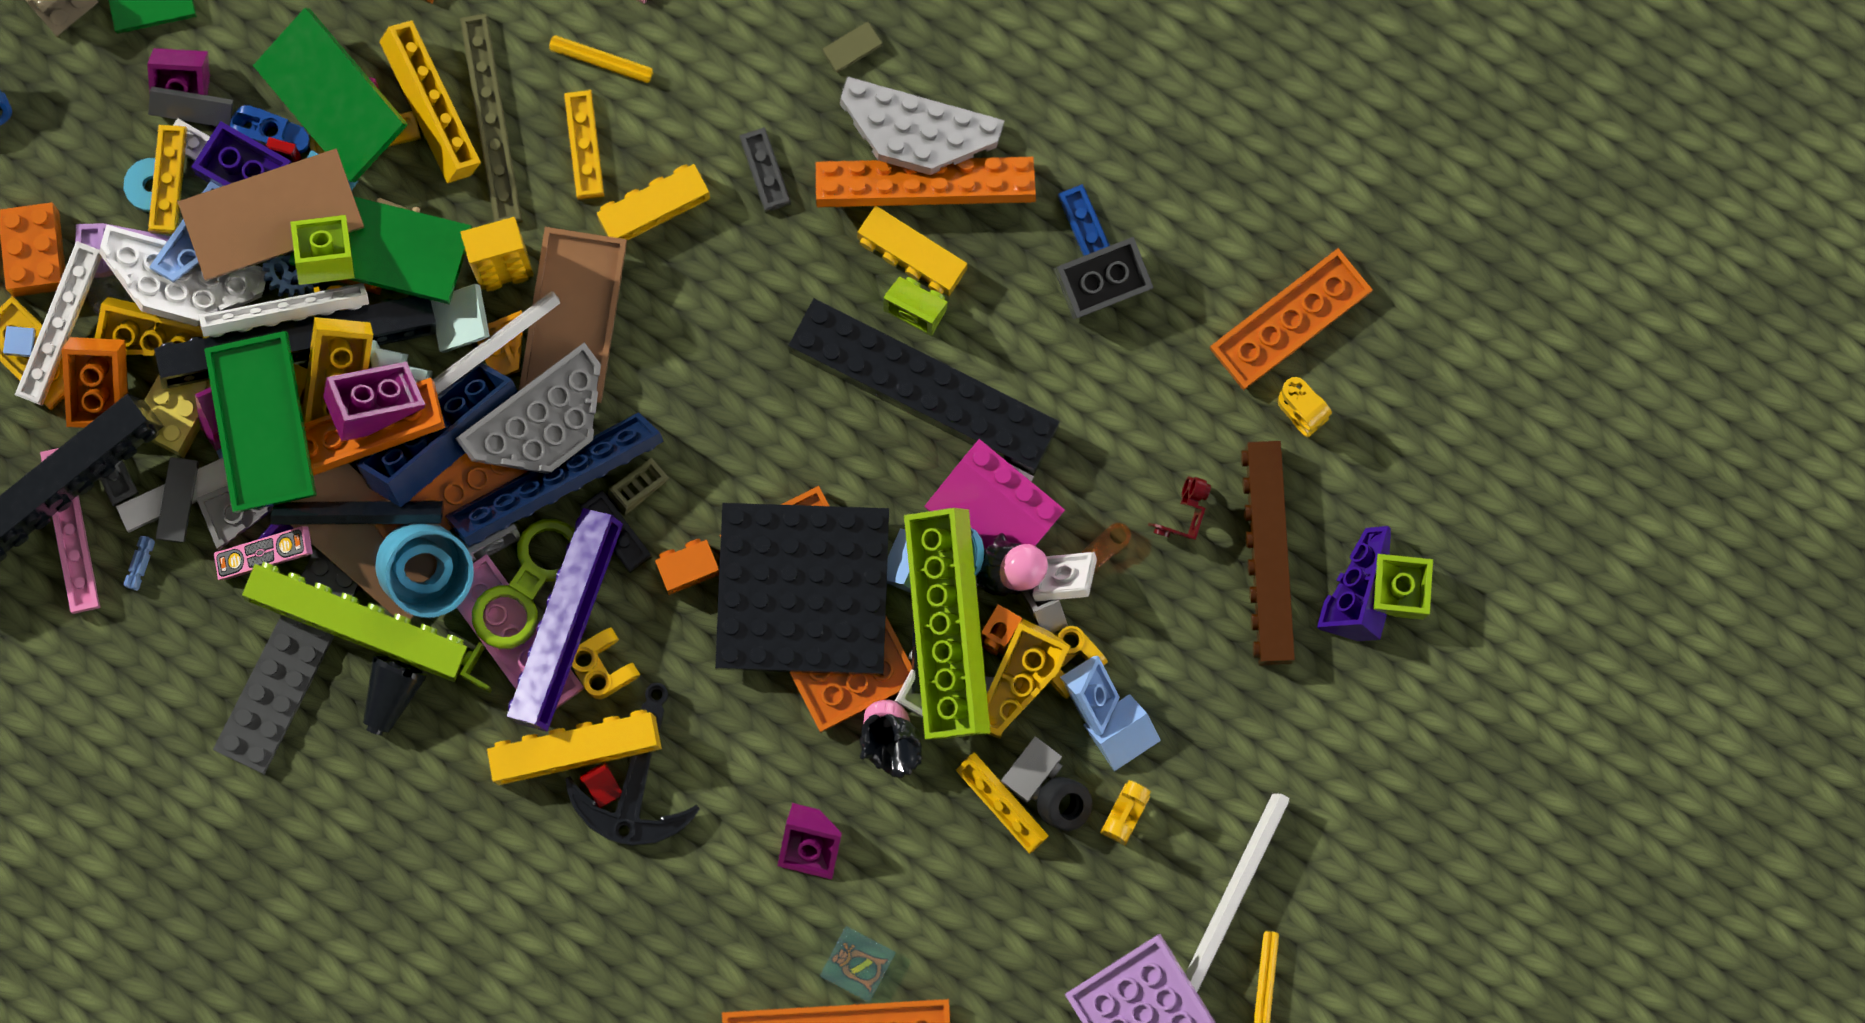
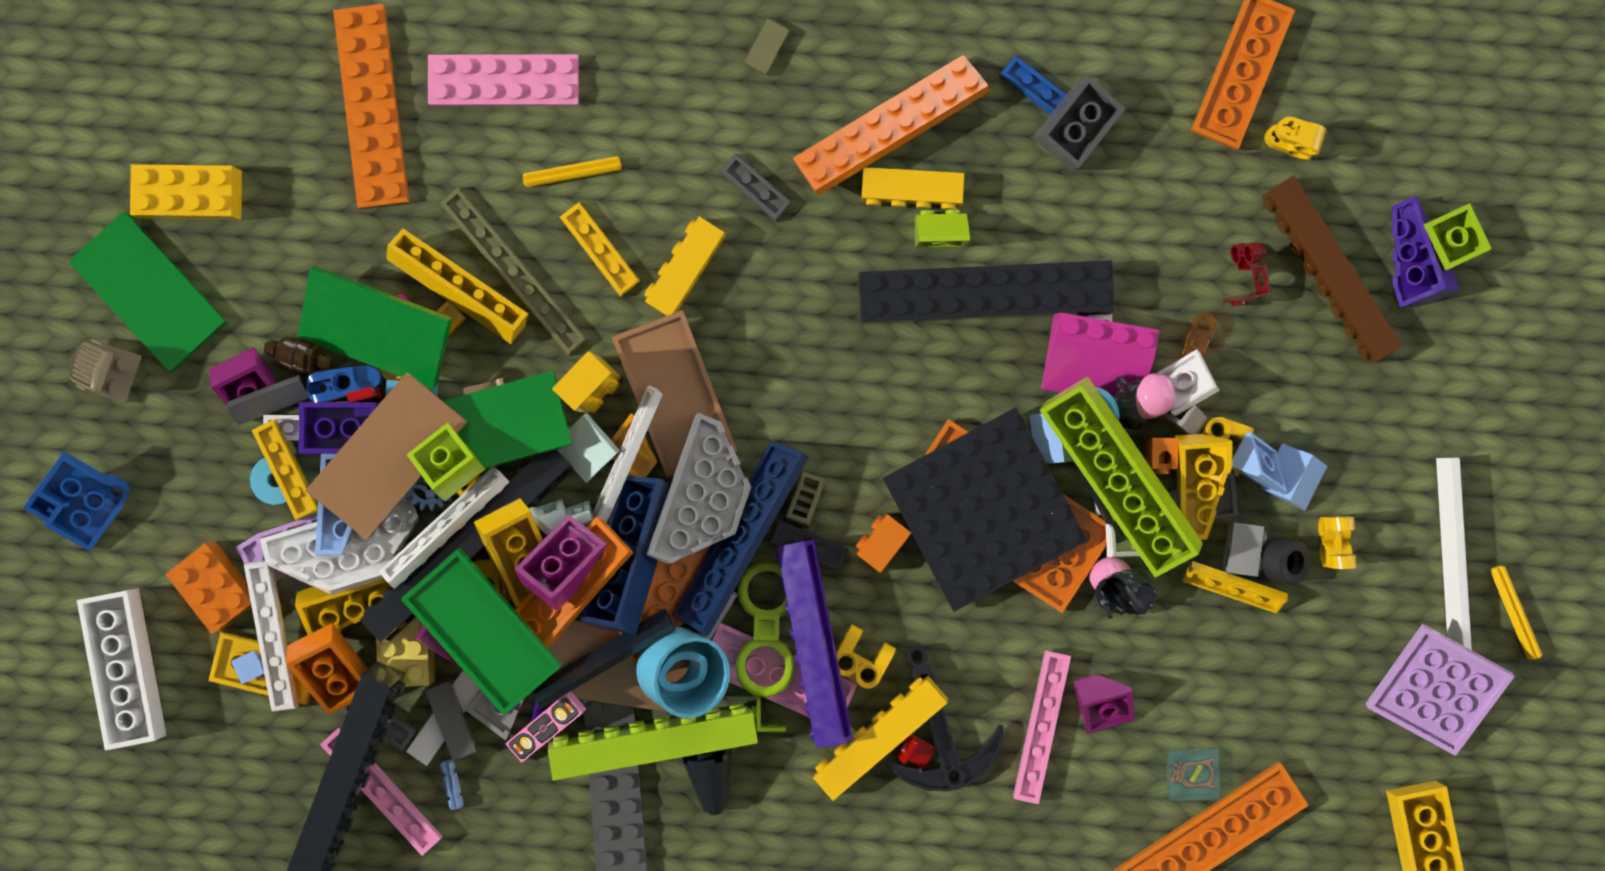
camera: 25 degrees left, 10 degrees up
light grey plate [840,77,1004,175] -> none
none -> dark brown piece [264,336,334,374]
none -> bright pink plate [1013,650,1071,804]
none -> dark grey tile [1214,468,1239,519]

